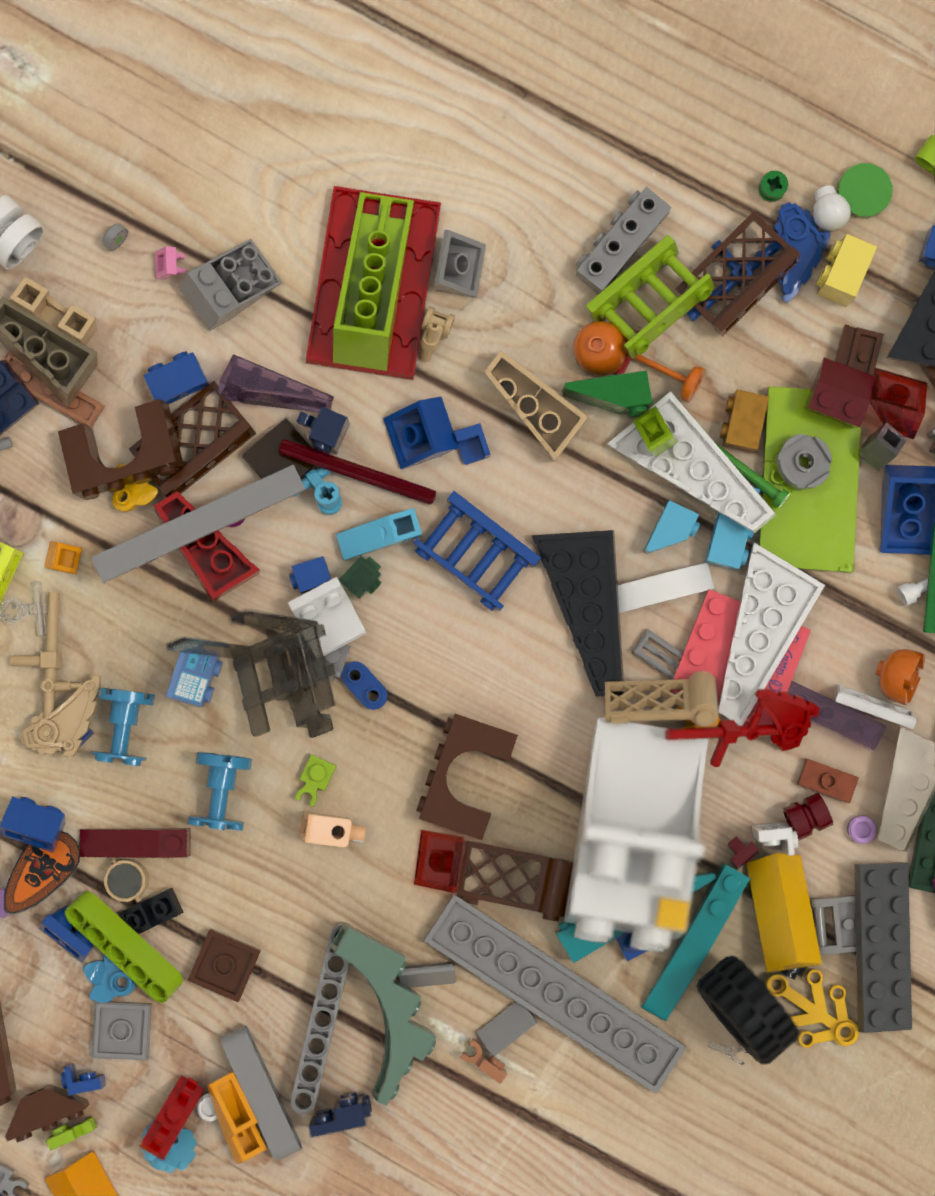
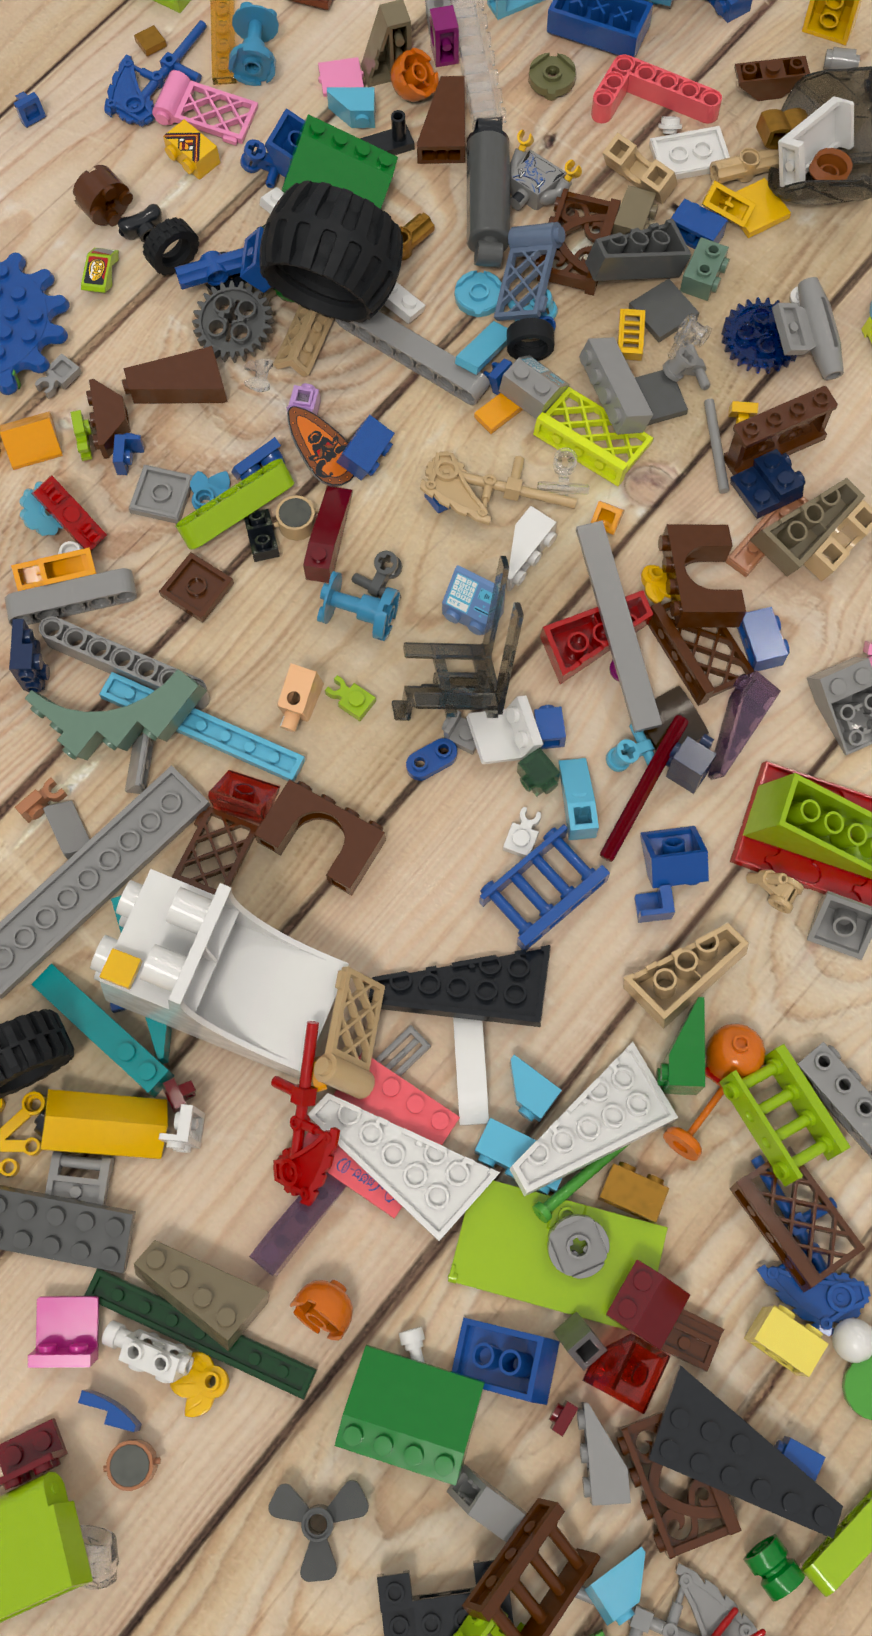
camera: 110 degrees right, 15 degrees down
dark azure piece [91,688,155,766] -> none
lime slope [633,406,679,457] -> none
dark red wheel [783,792,834,841] -> none
copper plate [797,759,859,803] -> none
white tile [834,685,917,729] -> none
lavender tile [847,815,876,844] -> none
none -> medium azure plate [99,672,305,781]
none -> dark grey piece [351,550,403,601]
none -> white plate [503,807,541,858]
none -> white slope [507,506,557,592]

